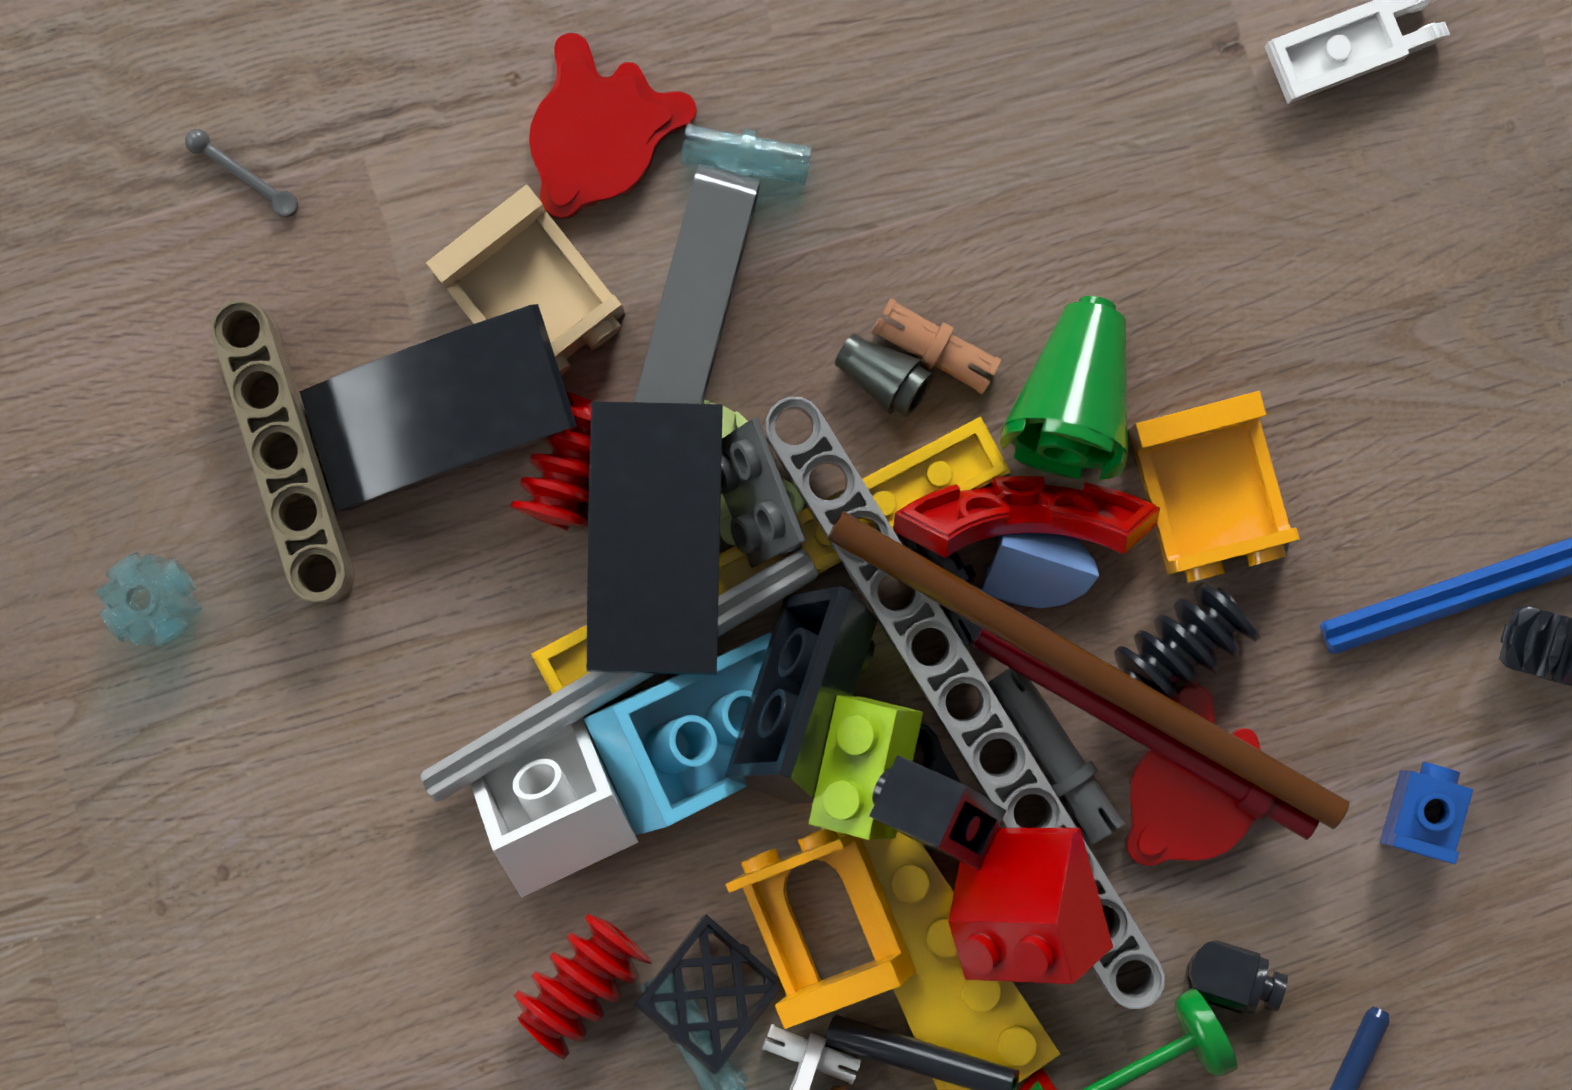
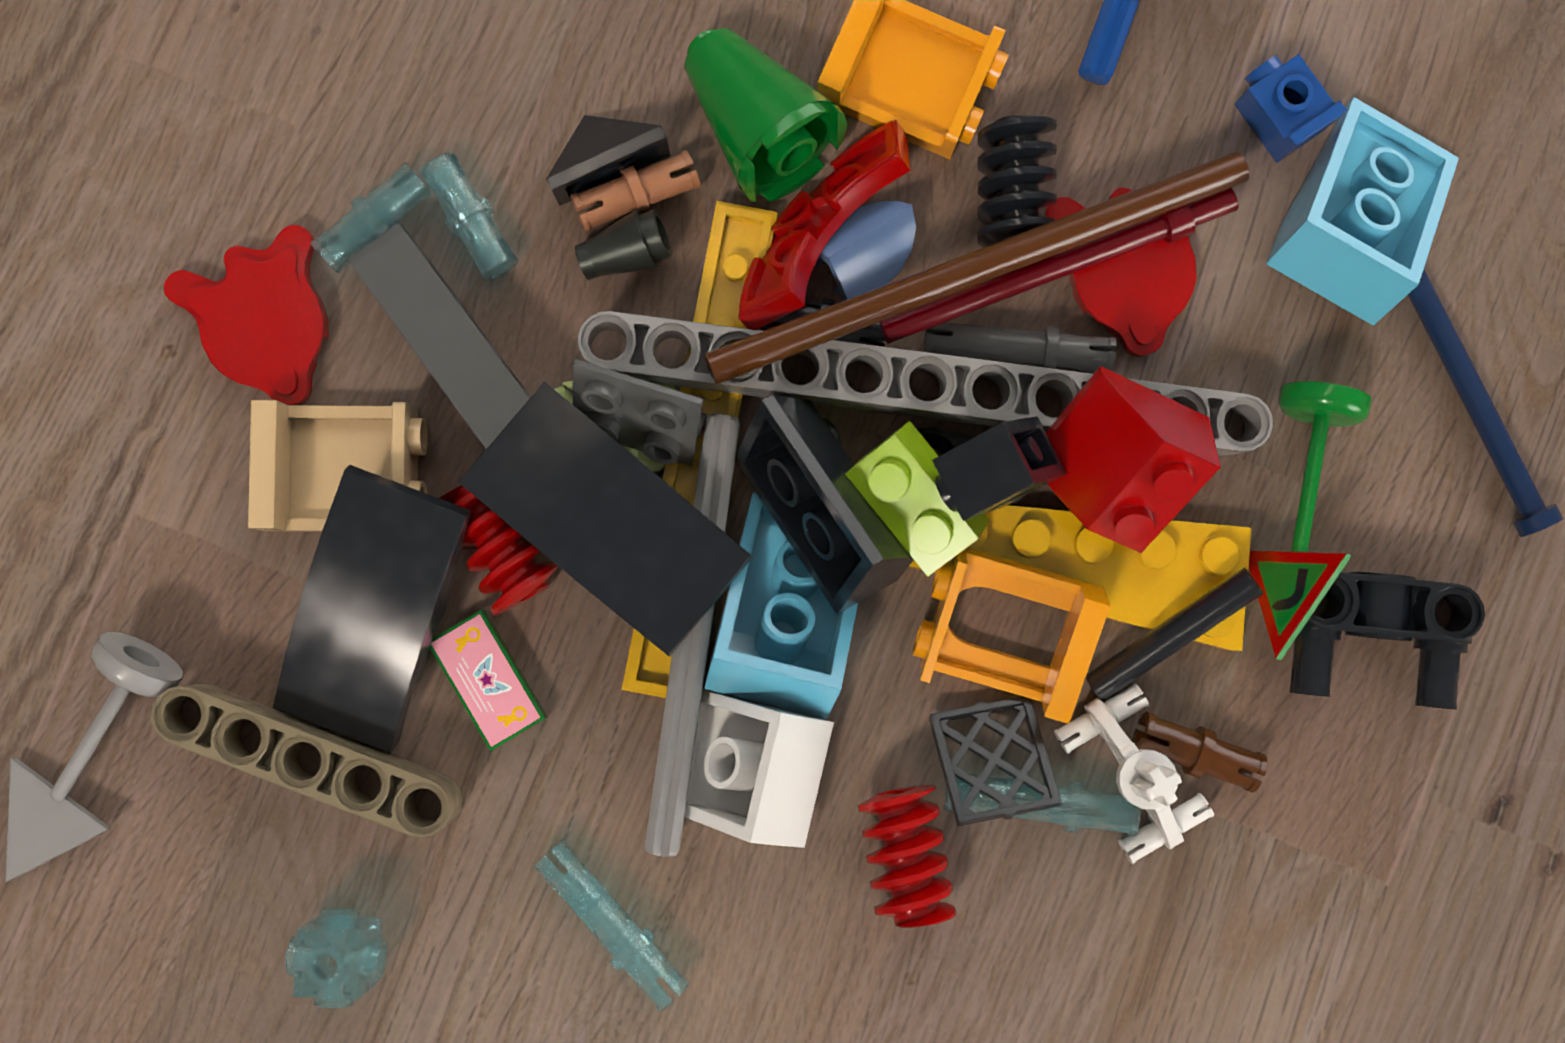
camera: 50 degrees left, 0 degrees up
dark grey hinge [185,129,298,217] -> none
black arm [1186,940,1288,1014] -> none
none -> light grey piece [5,632,183,883]
none -> clear light blue pin [420,153,519,280]
none -> bright pink tile [430,610,548,751]
none -> clear light blue pin [533,839,690,1012]
none -> black slope [546,115,671,206]
none -> medium azure slope [1266,97,1459,326]

